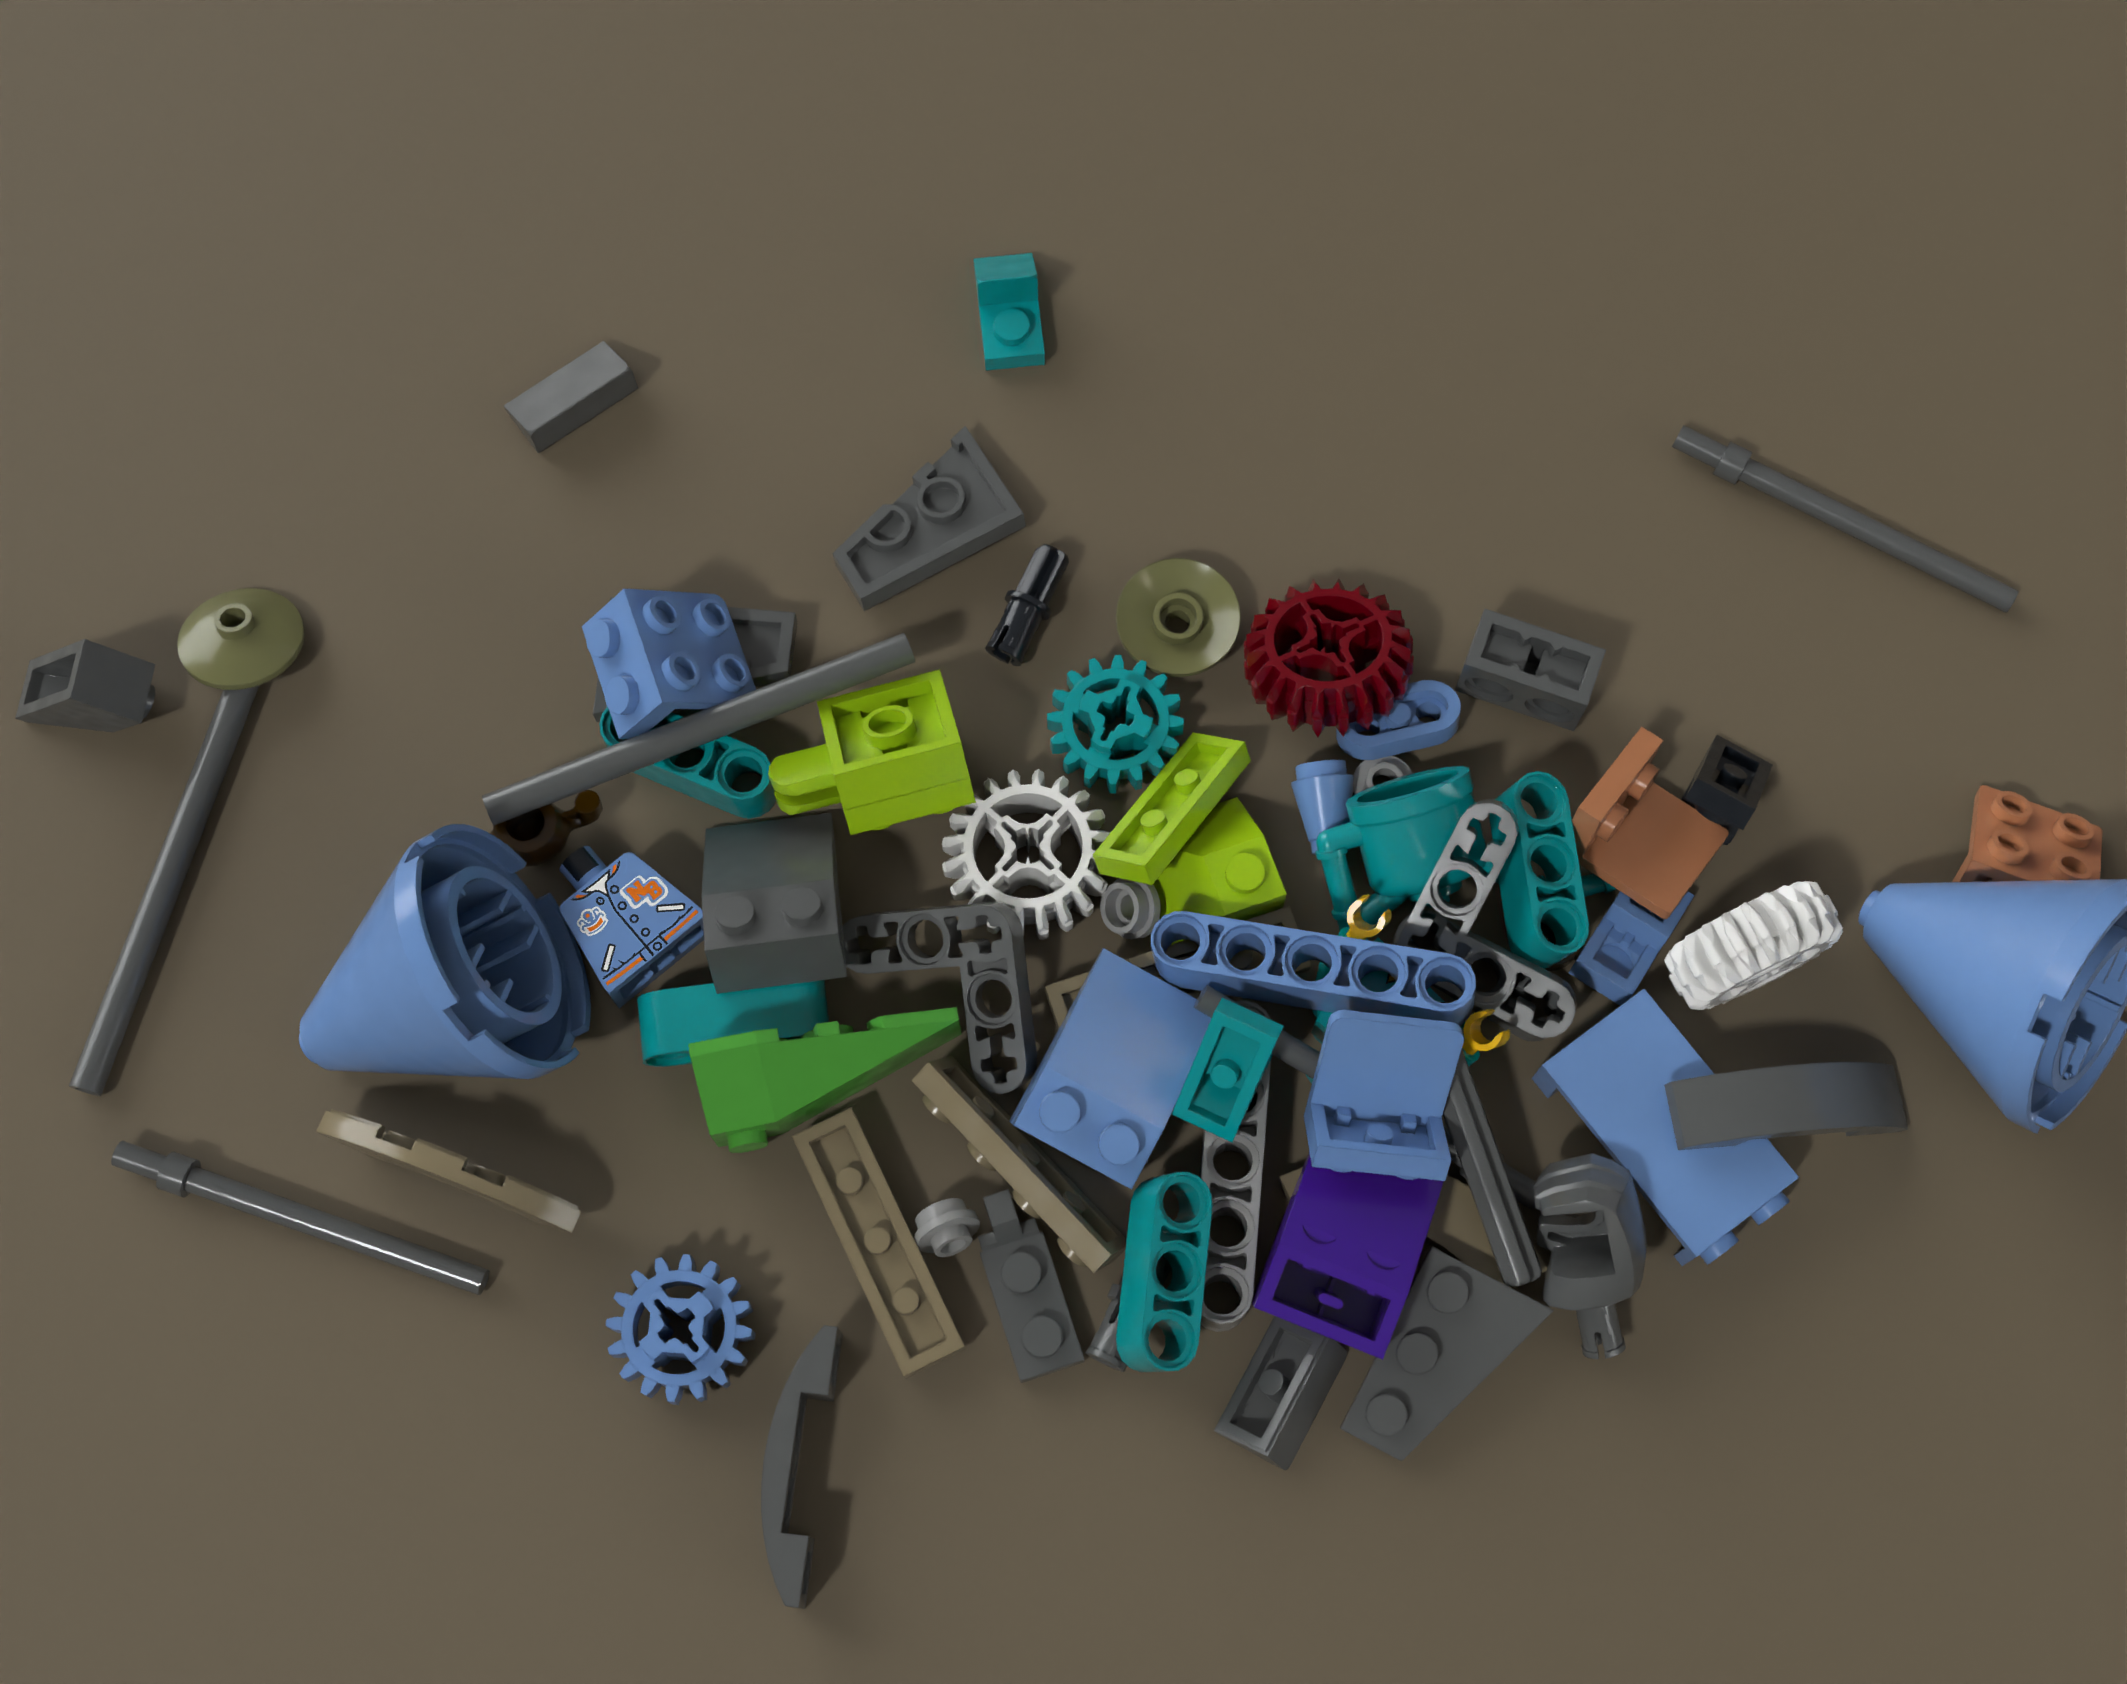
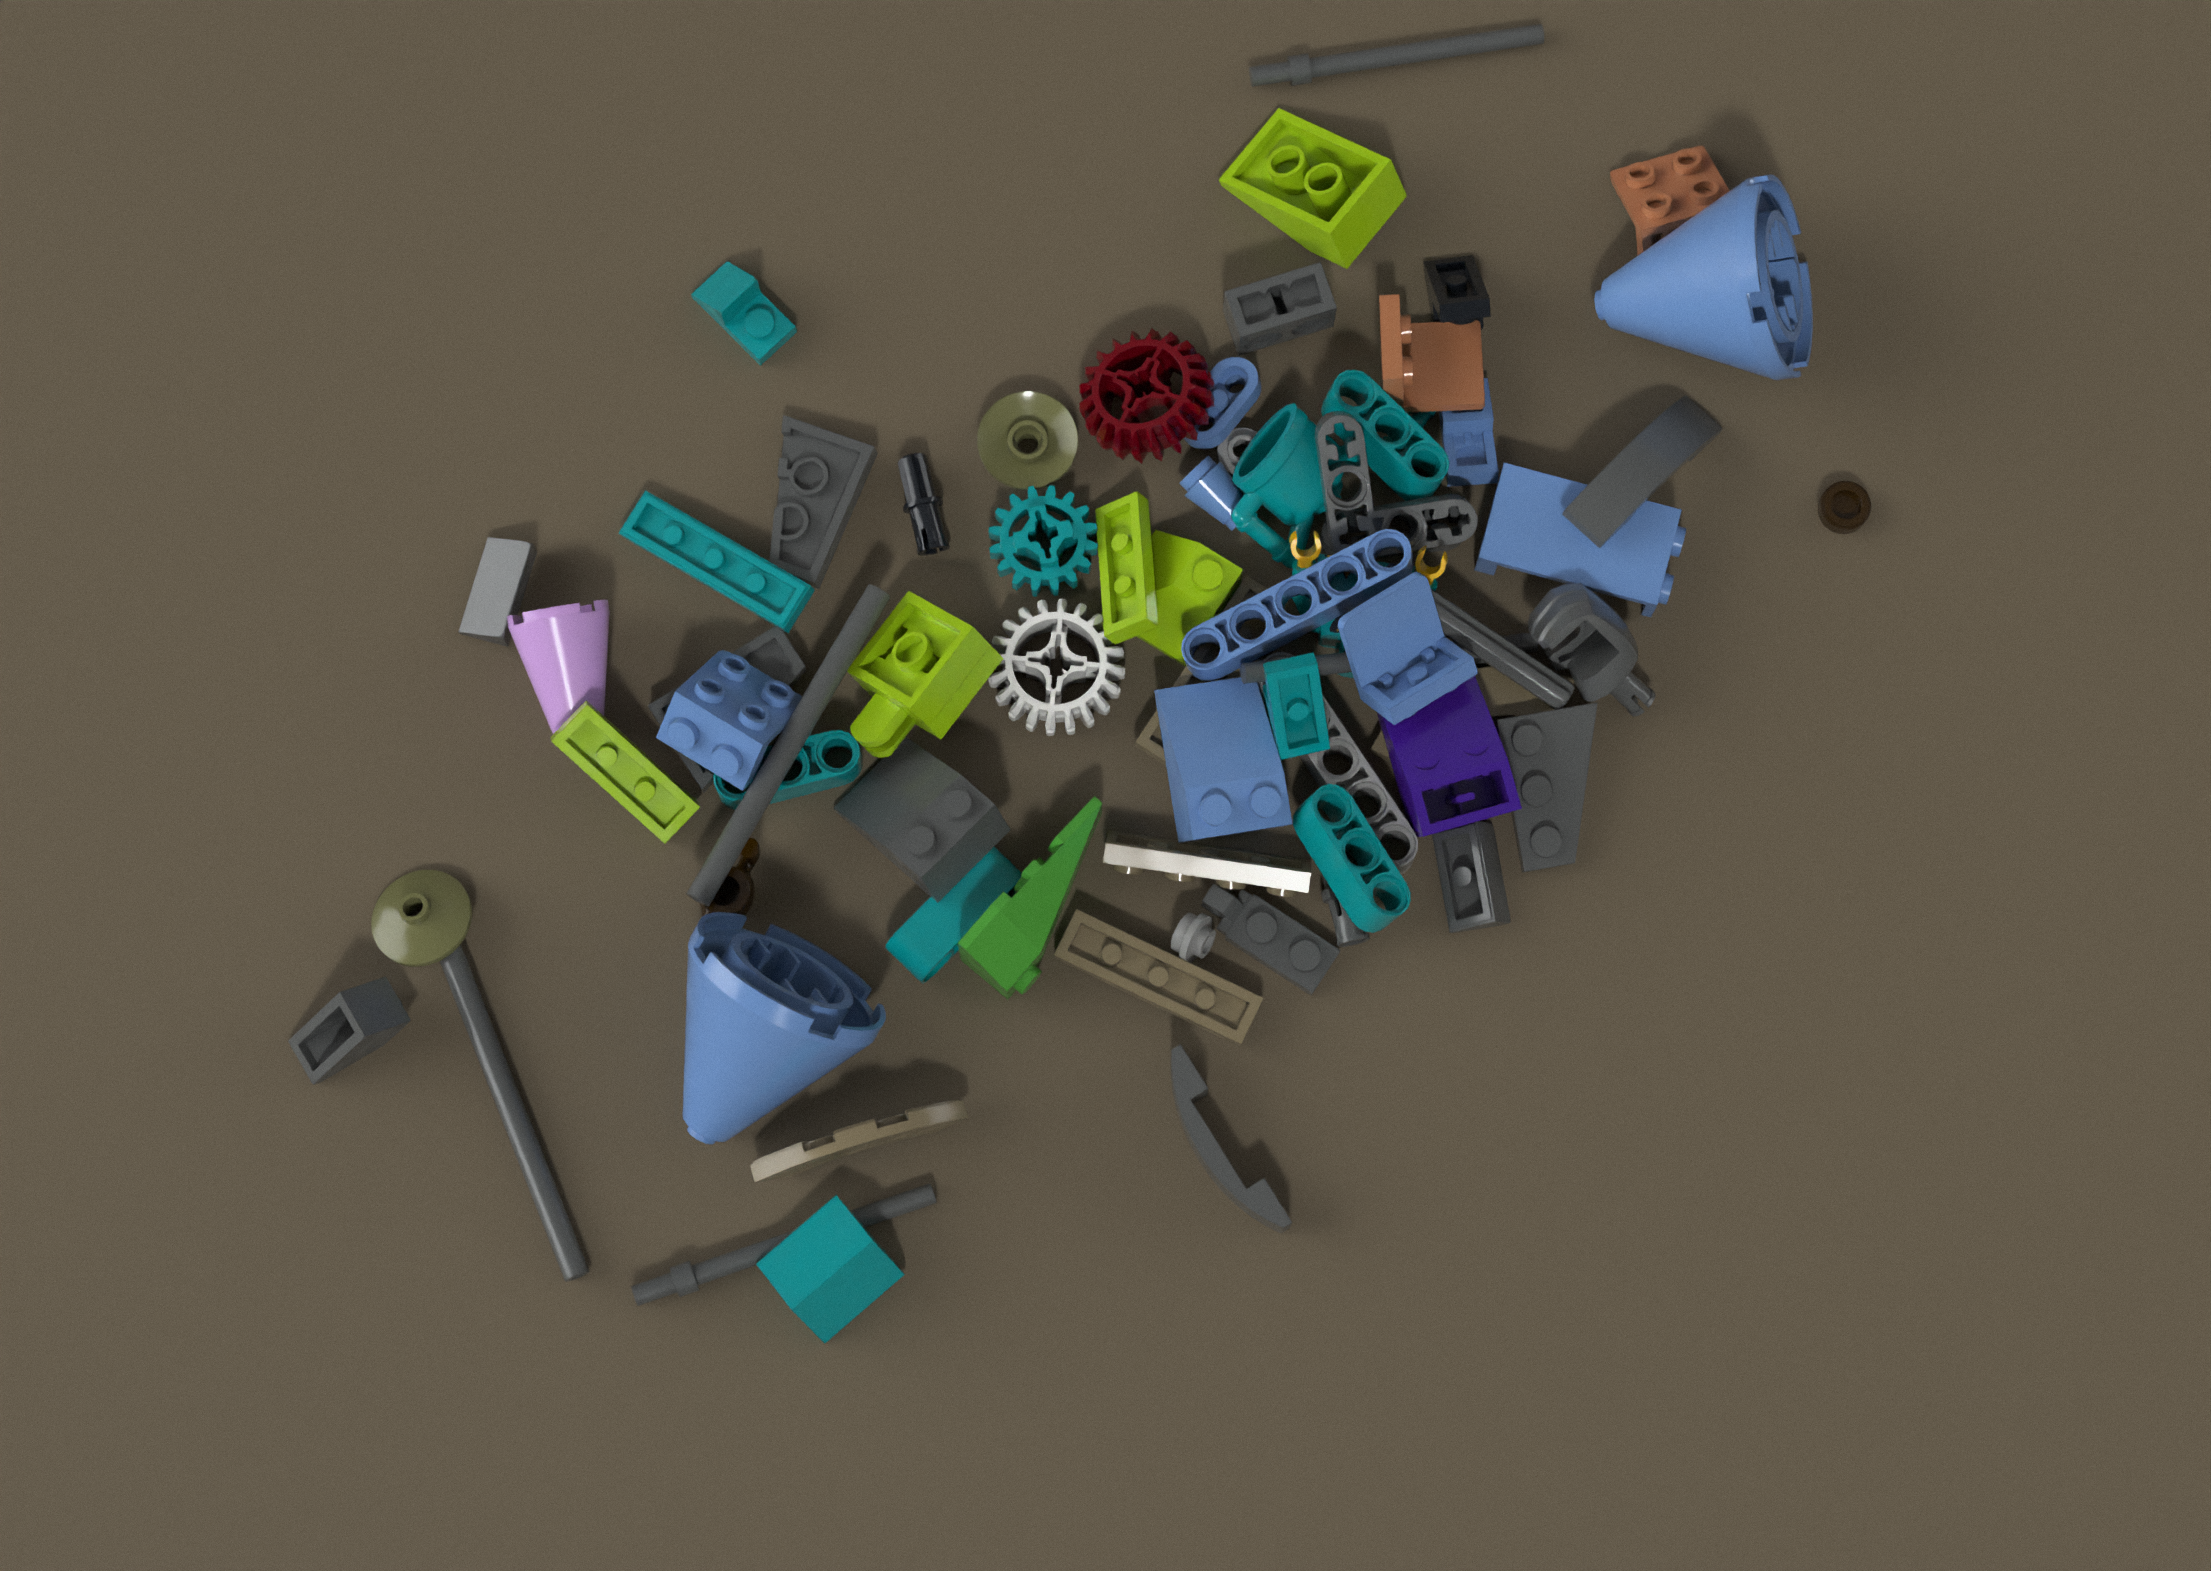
camera: 40 degrees left, 5 degrees up
medium blue torso [559,846,704,1008] -> none
medium blue gear [606,1254,755,1405] -> none
dark grey beam [843,902,1037,1094] -> none
light grey plate [1100,878,1161,939] -> none
white gear [1664,881,1843,1010] -> none
none -> lavender cone [507,600,610,734]
none -> lime plate [550,700,700,844]
none -> teal tile [619,490,815,633]
none -> teal slope [756,1194,905,1343]
none -> lime slope [1219,108,1407,269]
none -> dark brown tile [1818,481,1871,534]

